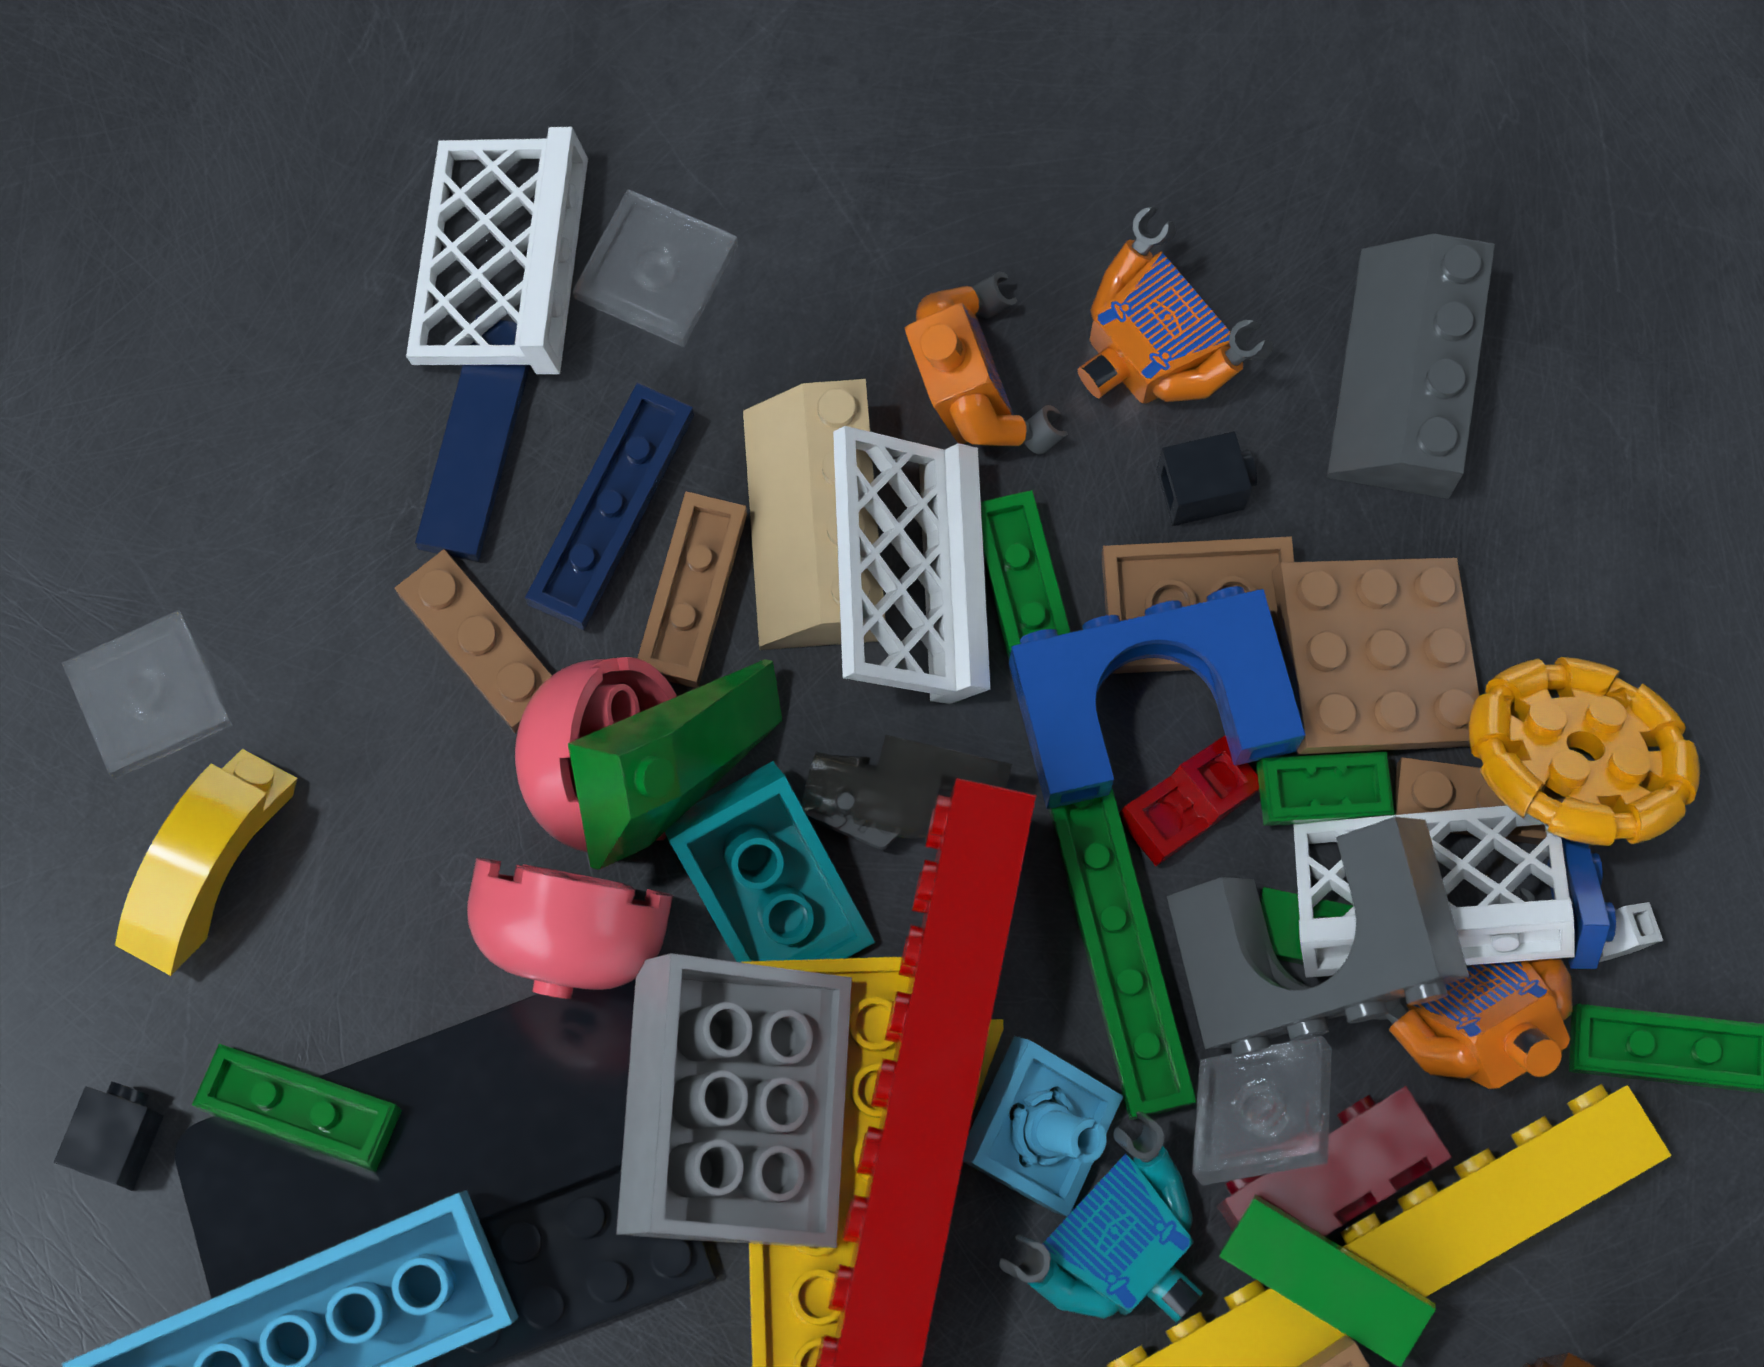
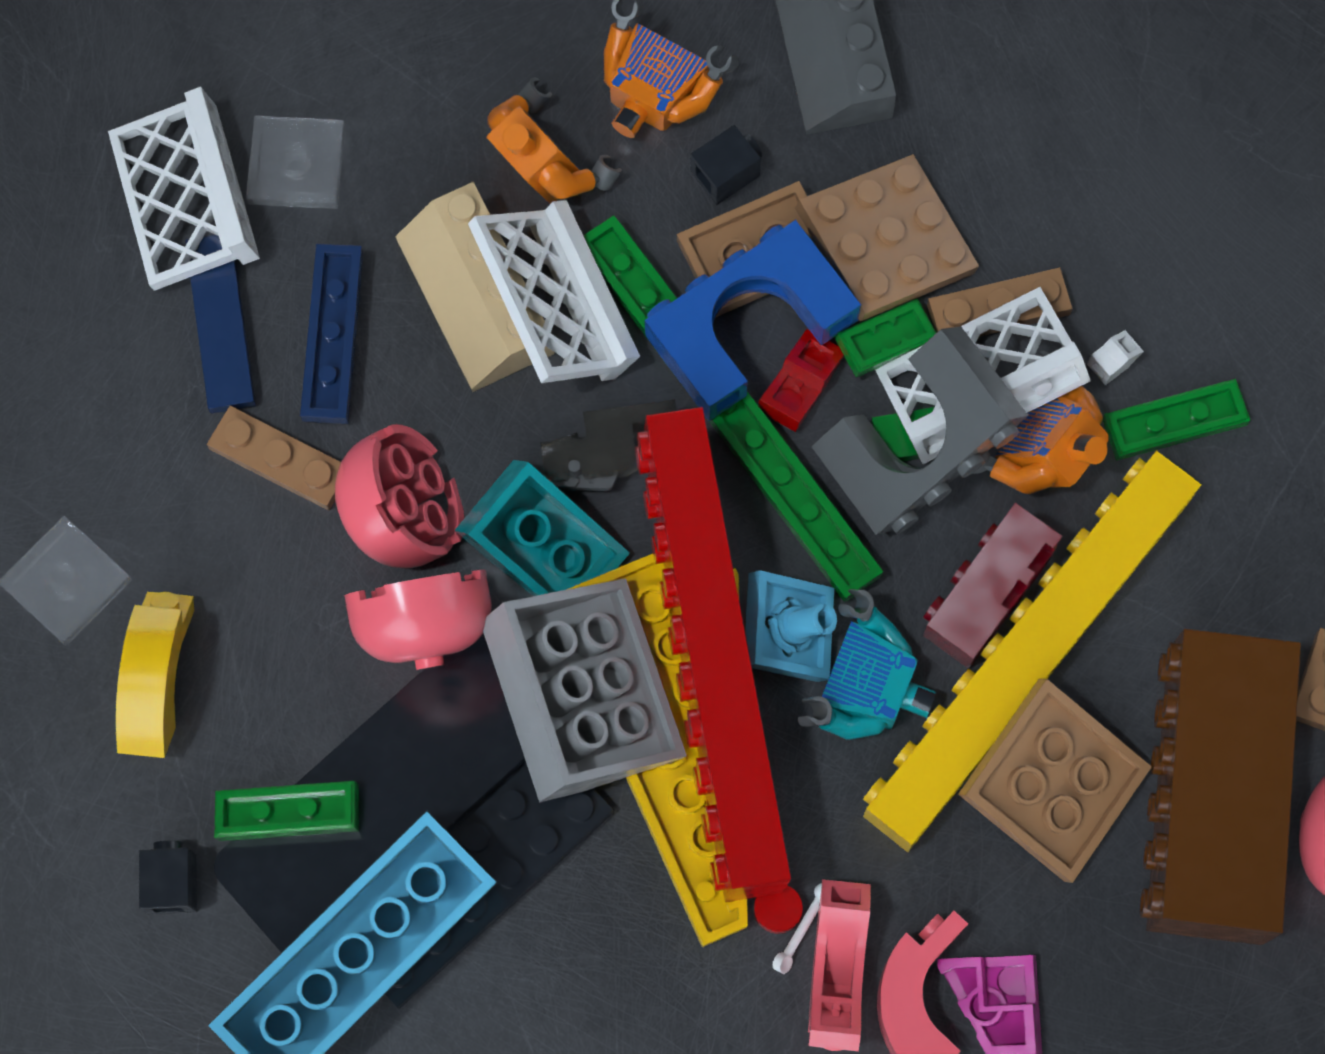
camera: 20 degrees left, 0 degrees up
green wedge [568,659,783,870] -> none
medium nougat plate [638,491,747,688] -> none
clear plate [1192,1035,1332,1185] -> none
green tile [1219,1194,1436,1367] -> none
light orange plate [1469,657,1700,846] -> none
blue plate [1547,838,1616,969] -> none

